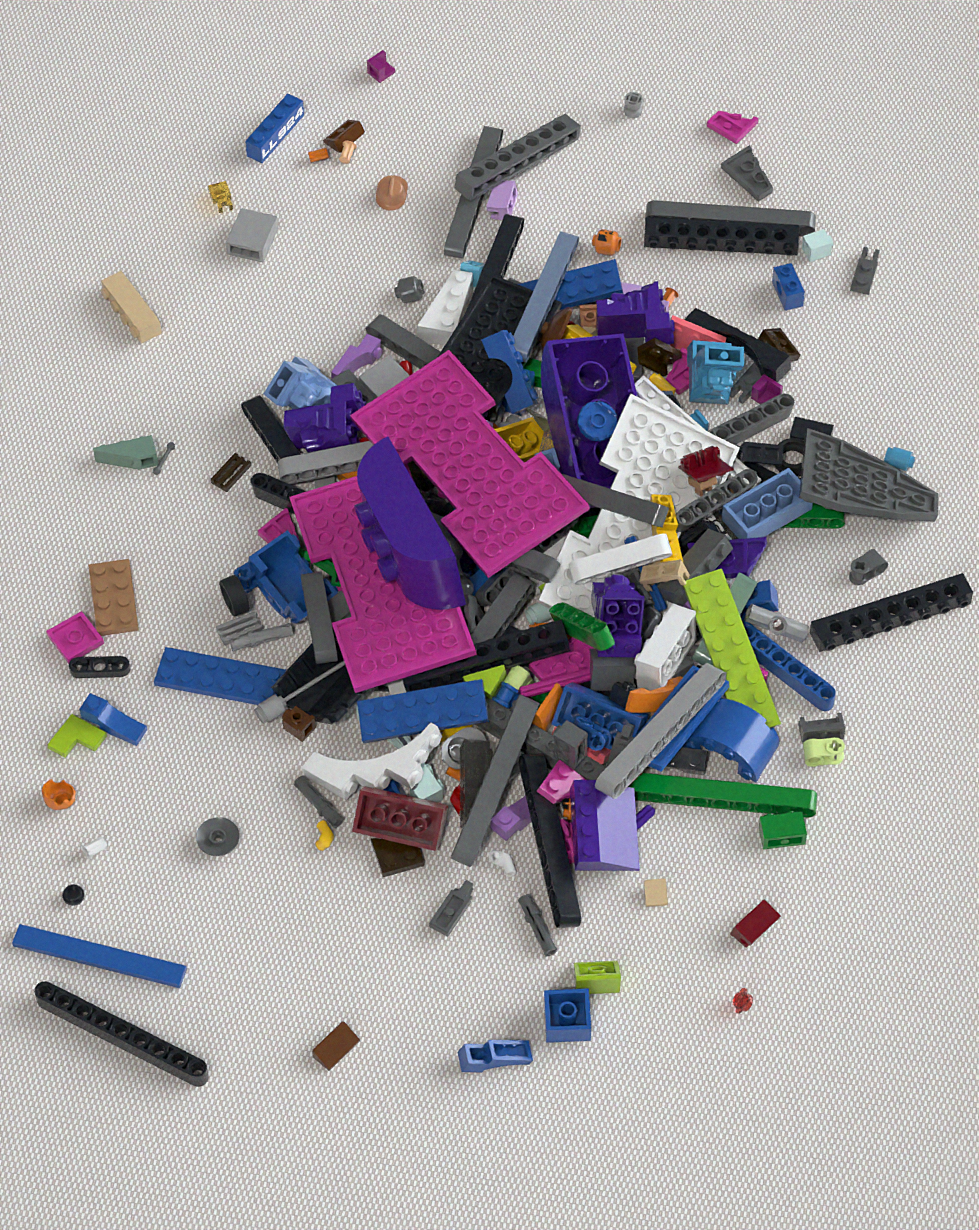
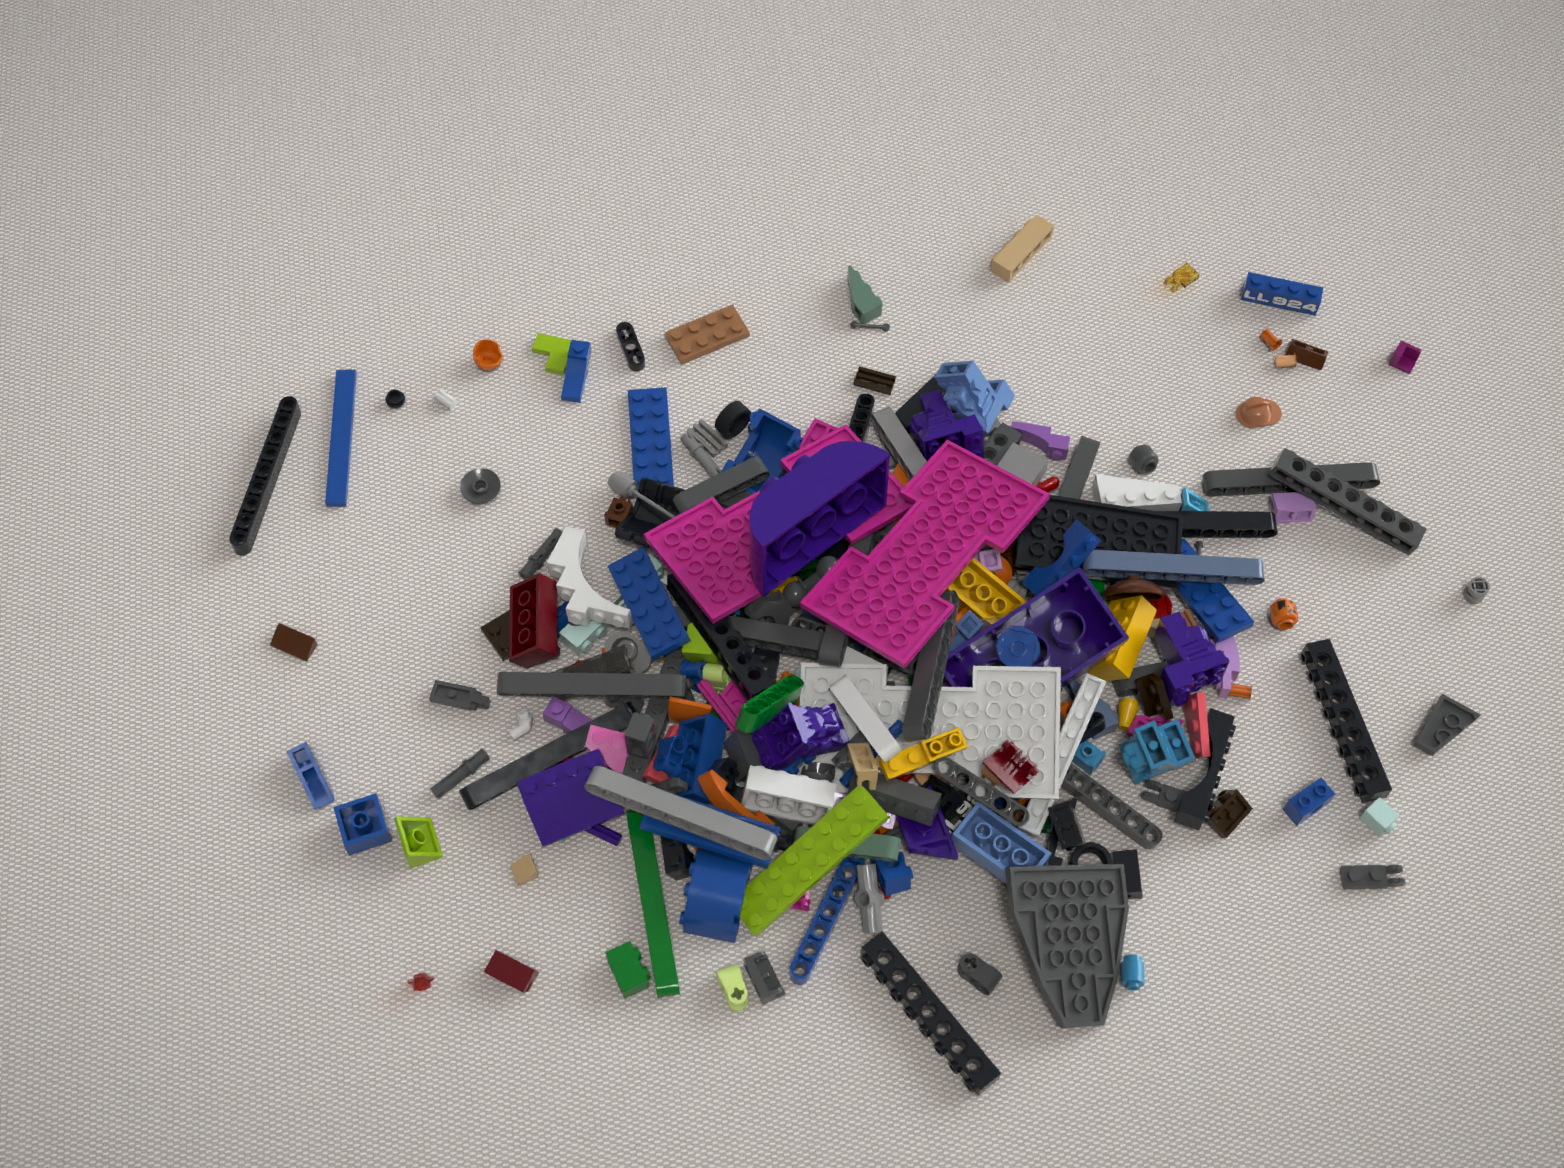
camera: 70 degrees right, 5 degrees up
dark pink plate [46,611,104,664] -> none
light grey brick [226,208,278,263] -> none
yellow arm [315,820,334,851] -> none
dark grey beam [645,200,816,236] -> none
dark pink wing [707,111,759,144] -> none
magenta panel [751,375,783,404] -> none

